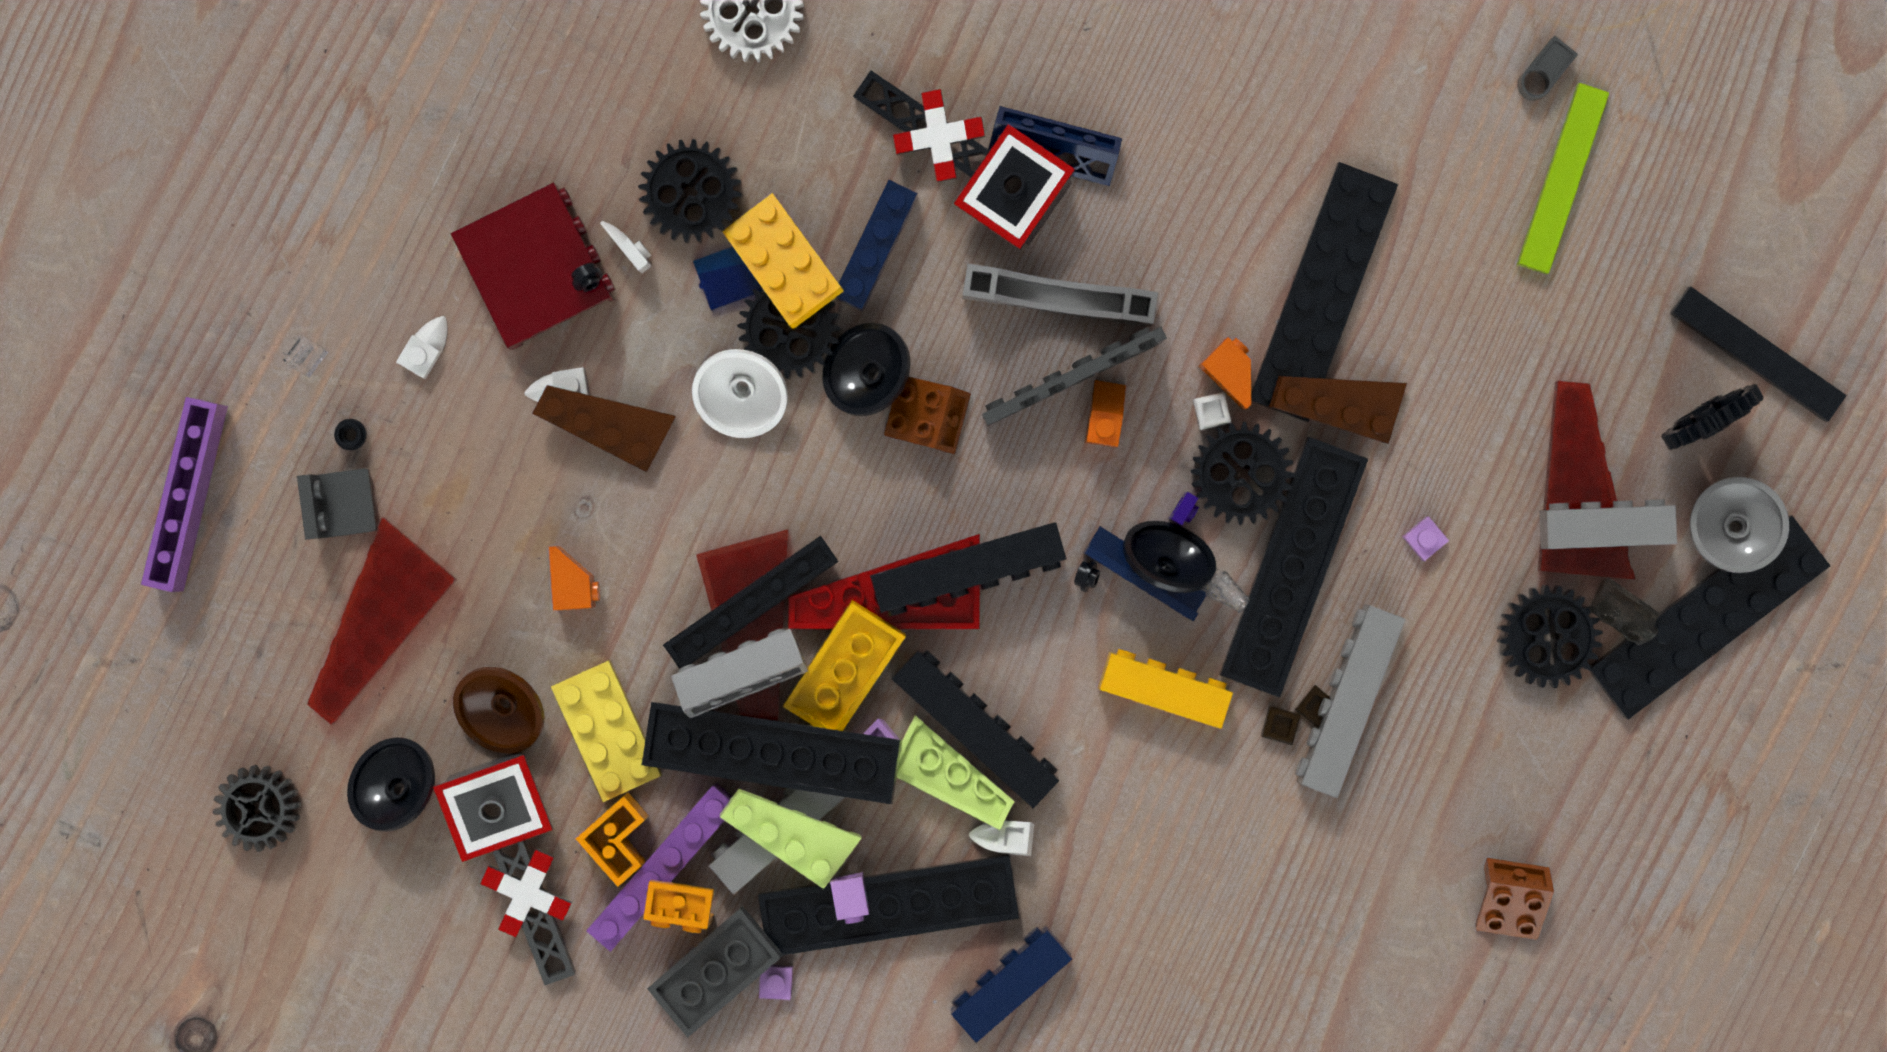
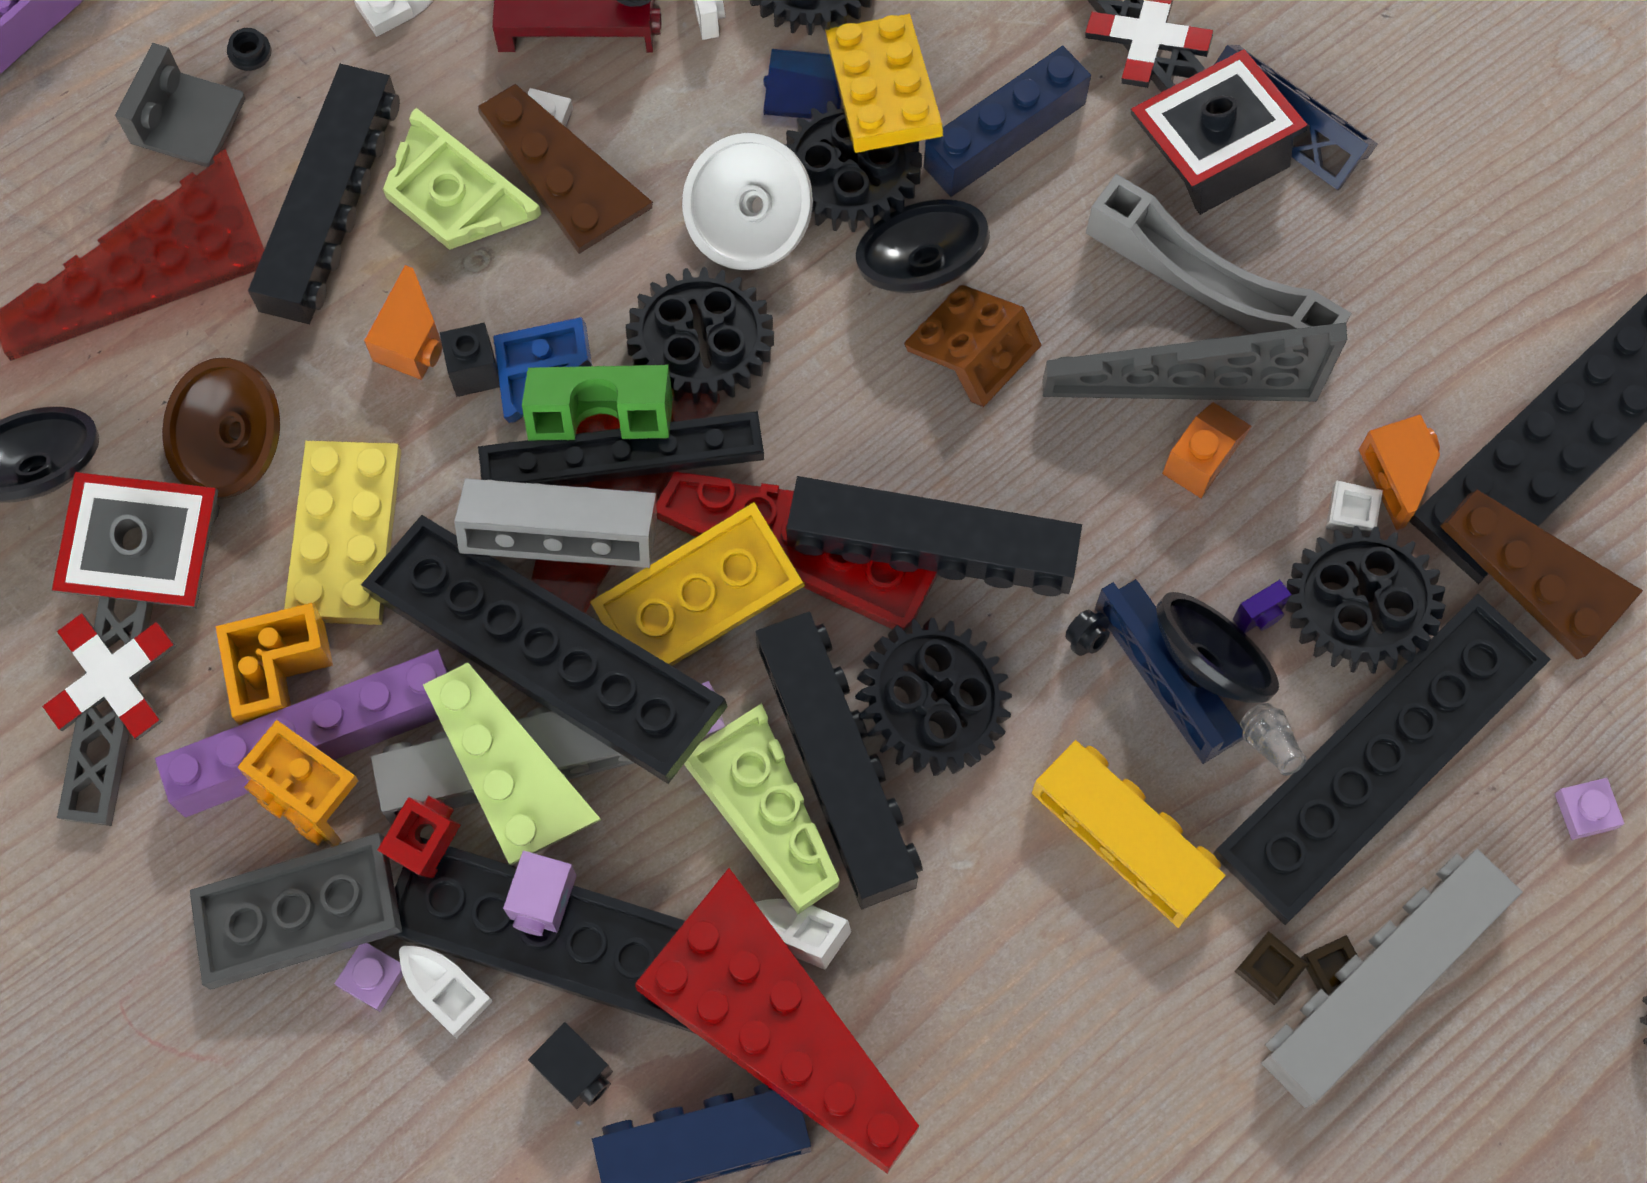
camera: 25 degrees right, 20 degrees down
none -> black brick [248,63,400,325]
none -> red brick [377,795,461,878]
none -> yellowish green wing [383,108,541,250]
none -> white plate [399,946,493,1039]
none -> black brick [439,322,500,397]
none -> blue wing [493,317,592,423]
none -> bright green arch [522,365,673,441]
none -> black brick [528,1022,613,1109]
none -> black gear [625,267,774,405]
none -> red wing [635,868,919,1174]
none -> black gear [855,618,1012,776]

